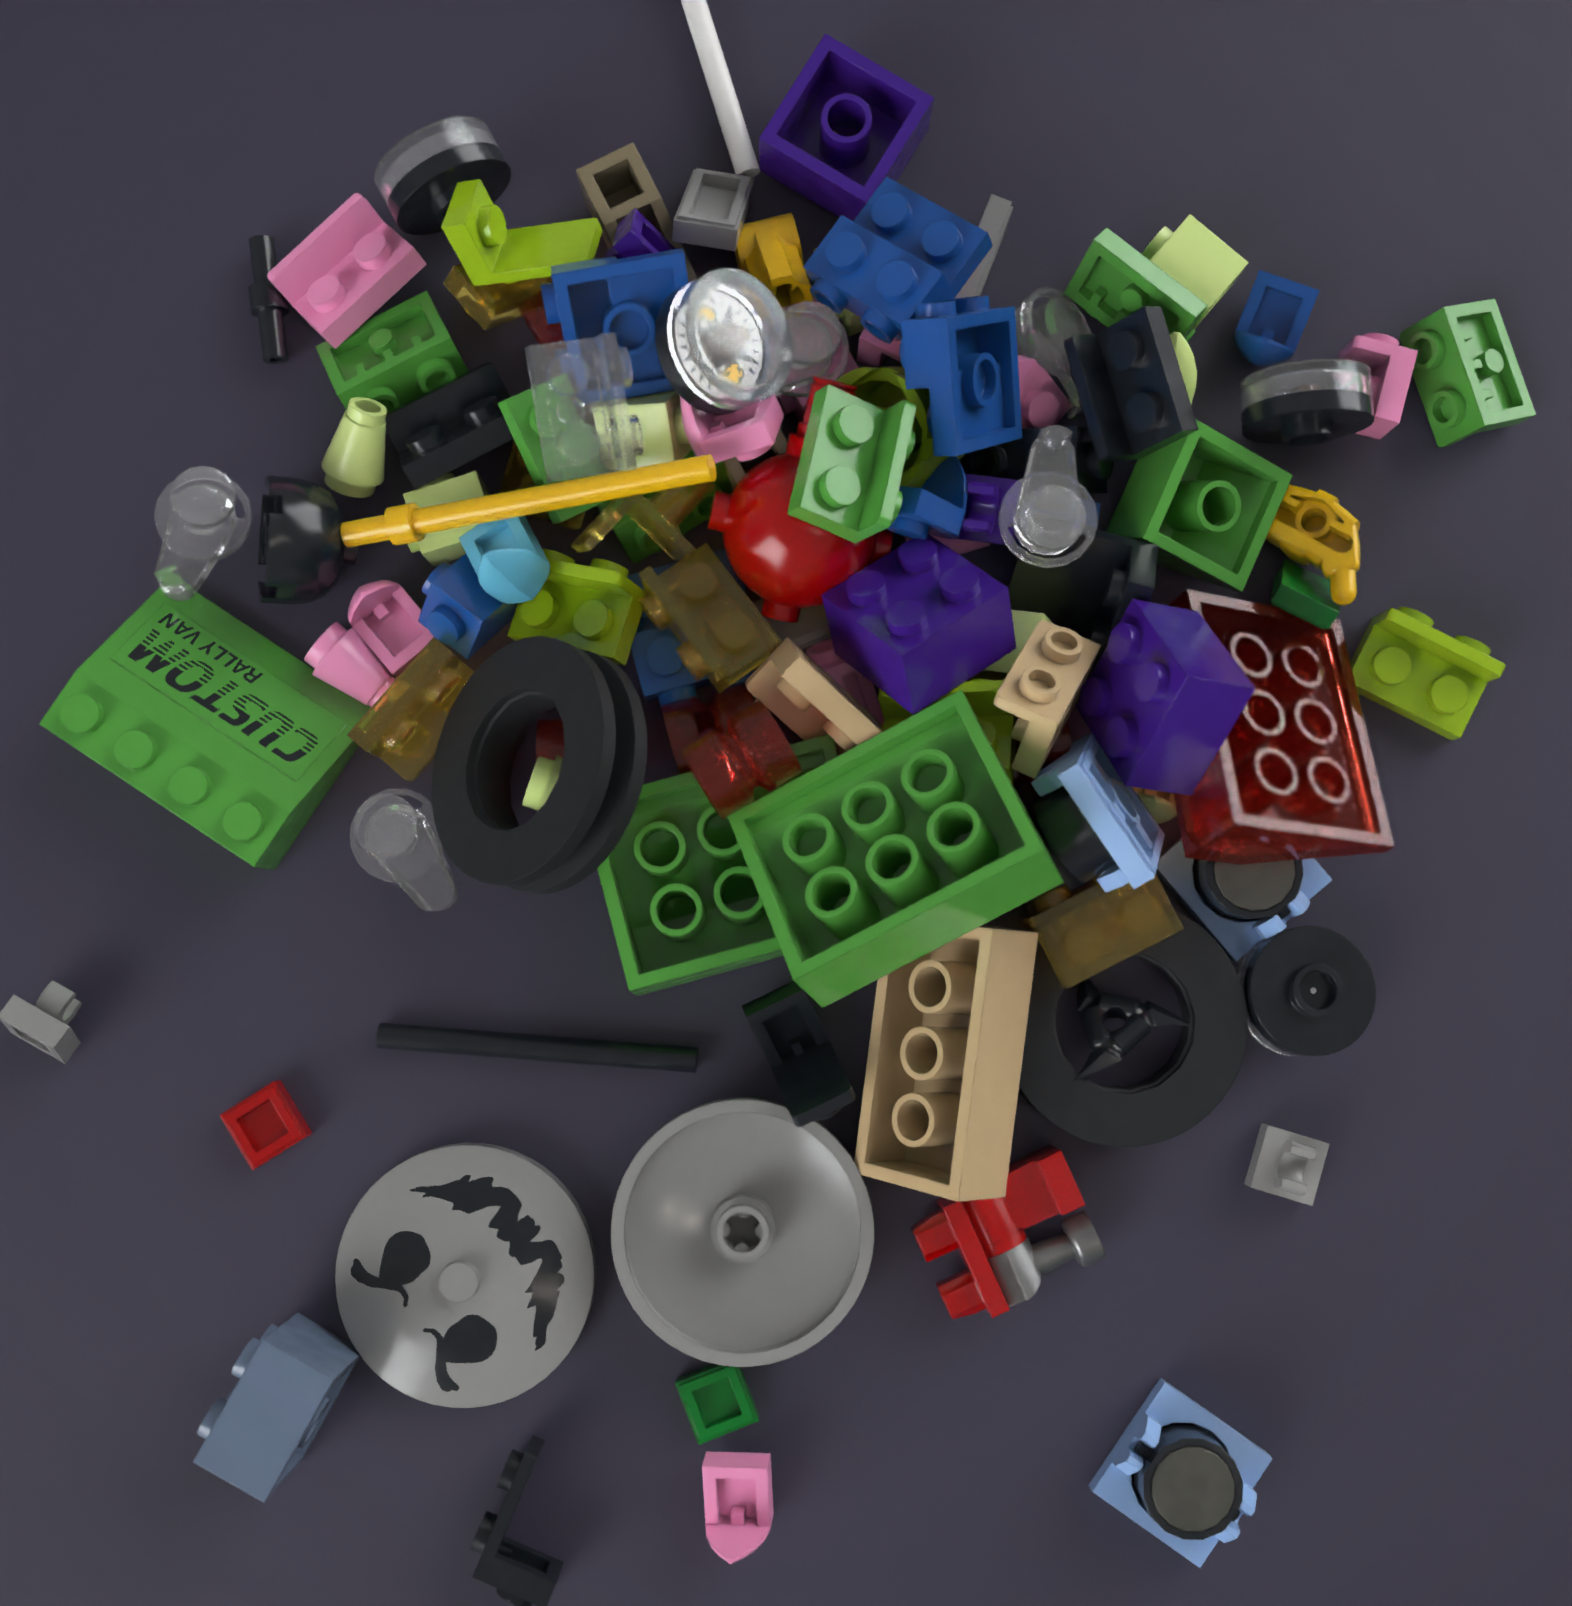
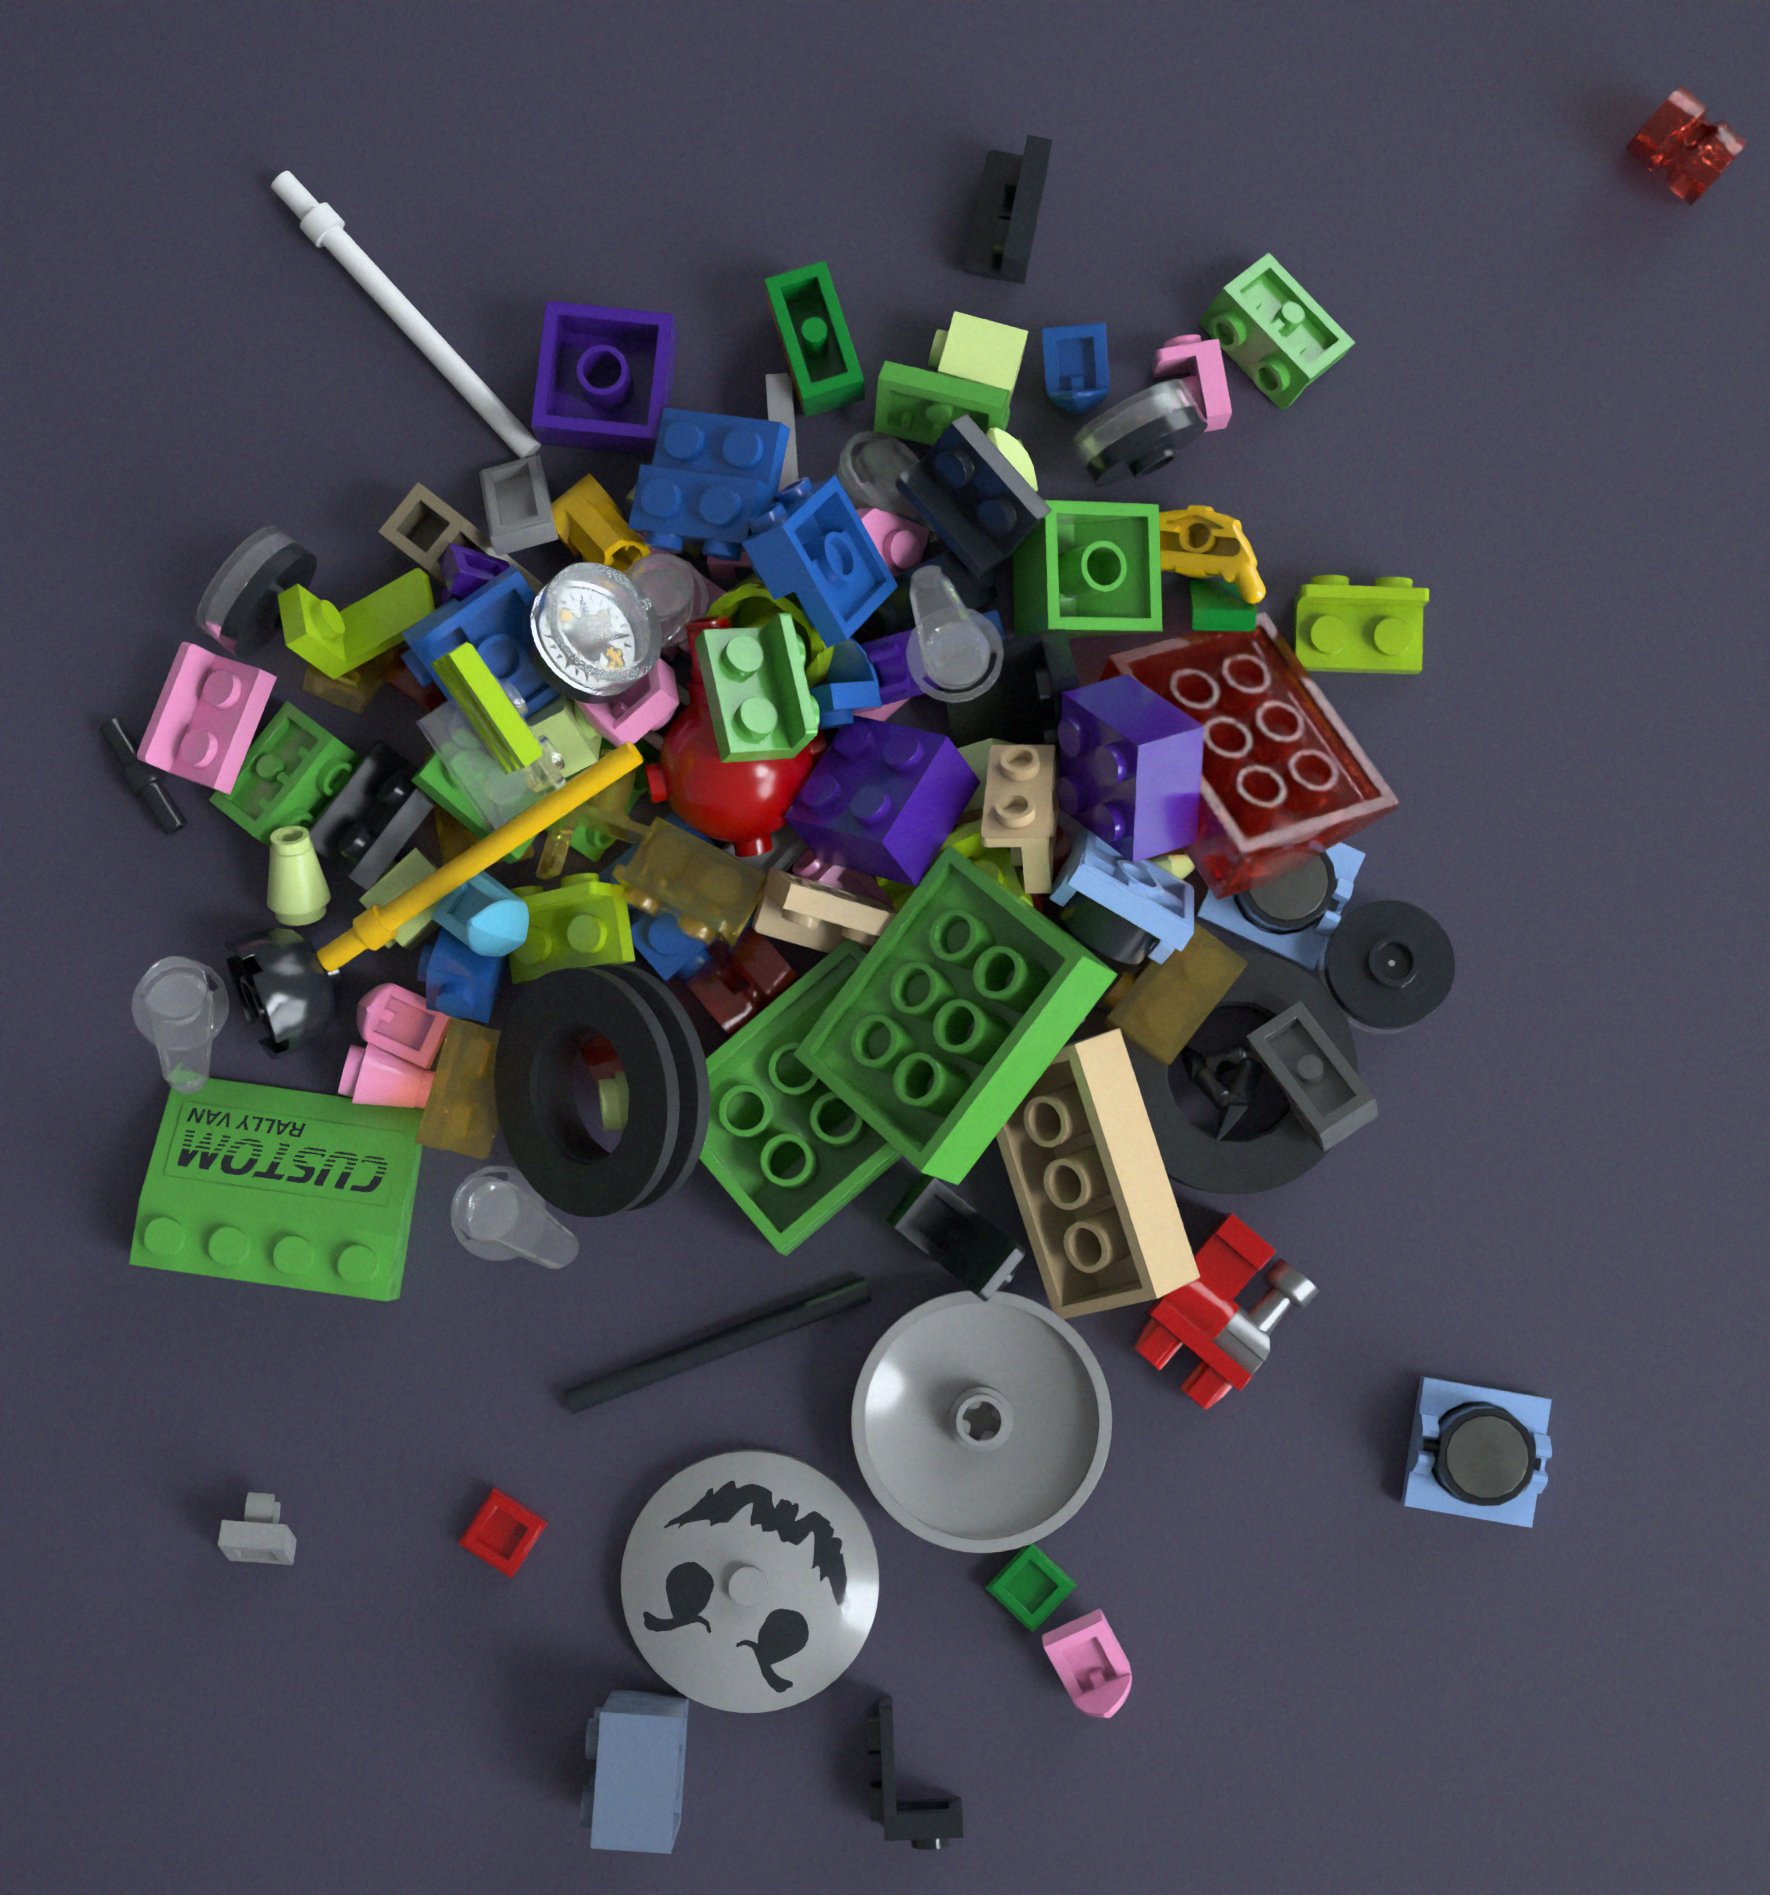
camera: 20 degrees left, 0 degrees up
clear red wheel [678,699,803,820] -> none
light grey tile [1244,1123,1330,1206] -> none
none -> lime tile [430,642,543,775]
none -> green brick [764,260,865,418]
none -> black bracket [964,135,1052,285]
none -> dark grey plate [1246,1001,1378,1152]

